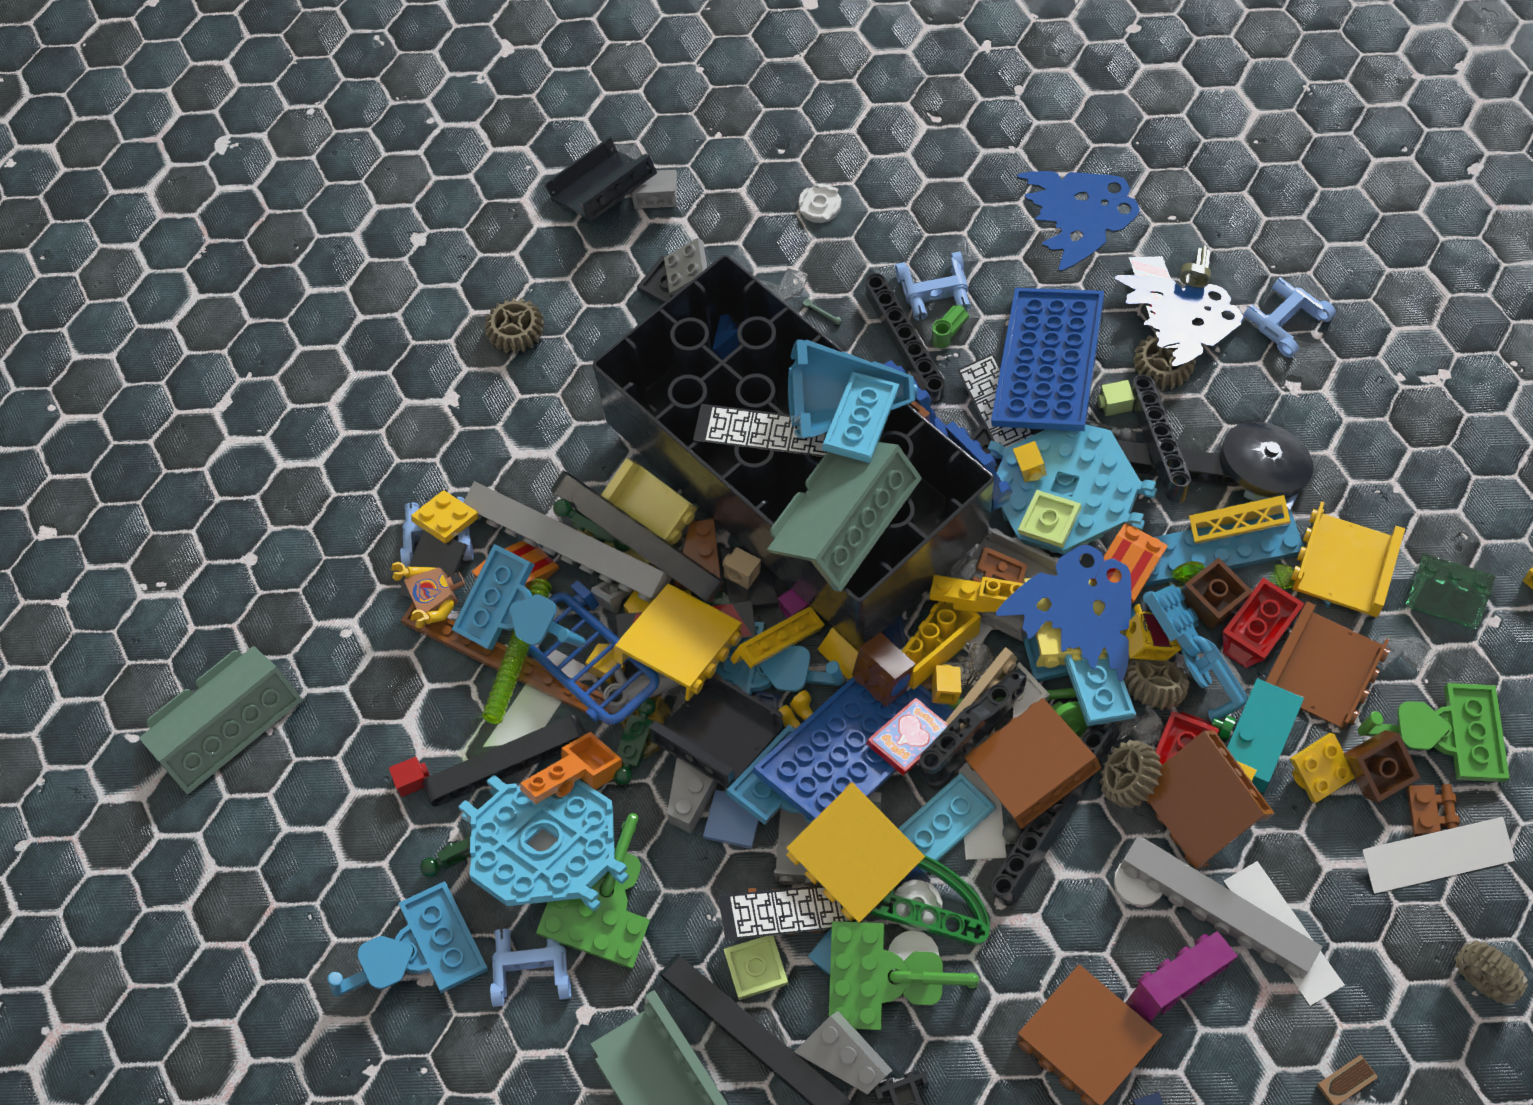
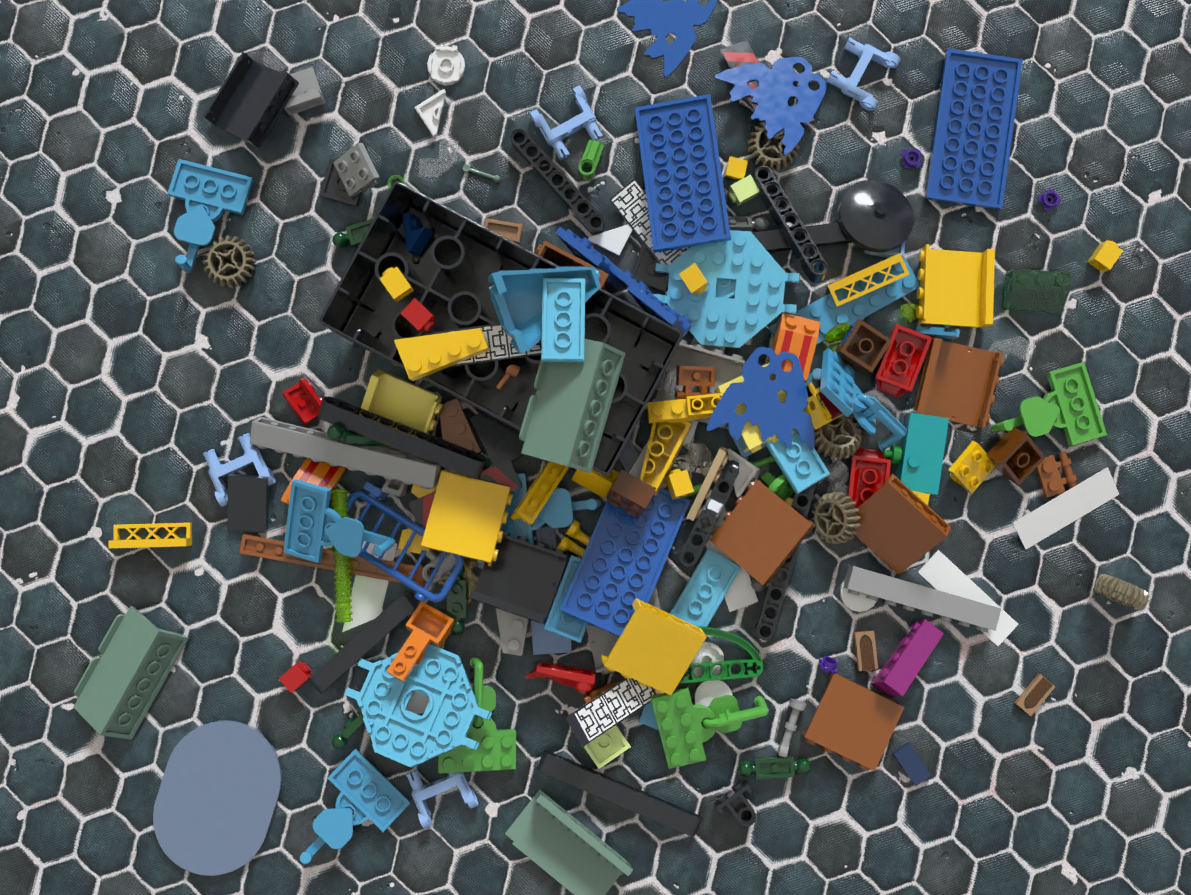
camera: 25 degrees left, 25 degrees up
torso [391,562,465,629] -> none
yellow plate [411,490,478,544] -> none
tan brick [722,547,761,589] -> none
light grey wedge [794,1011,893,1094] -> none
tile [866,698,948,776] -> none
yellowish green plate [1018,490,1082,548] -> none
olive piece [1179,246,1211,288] -> none
none -> yellow fence [108,523,192,548]
none -> sand blue tile [153,720,282,876]
none -> dark azure plate [167,159,254,273]
none -> red bracket [282,378,322,425]
none -> yellow brick [379,267,414,302]
none -> yellow wedge [394,328,490,381]
none -> red brick [400,298,436,333]
none -> white tile [414,89,446,138]
none -> dark orange hand [496,364,520,390]
none -> red slope [525,661,595,694]
none -> white tile [588,224,632,256]
none -> yellow tile [725,157,748,180]
none -> dark green plate [738,756,811,779]
none -> light grey piece [777,698,807,758]
none -> dark purple plate [818,656,838,674]
none -> tile [854,630,878,671]
none -> dark purple plate [901,149,922,169]
none -> dark azure tile [915,326,960,341]
none -> blue plate [925,48,1023,210]
none -> dark purple plate [1037,189,1061,211]

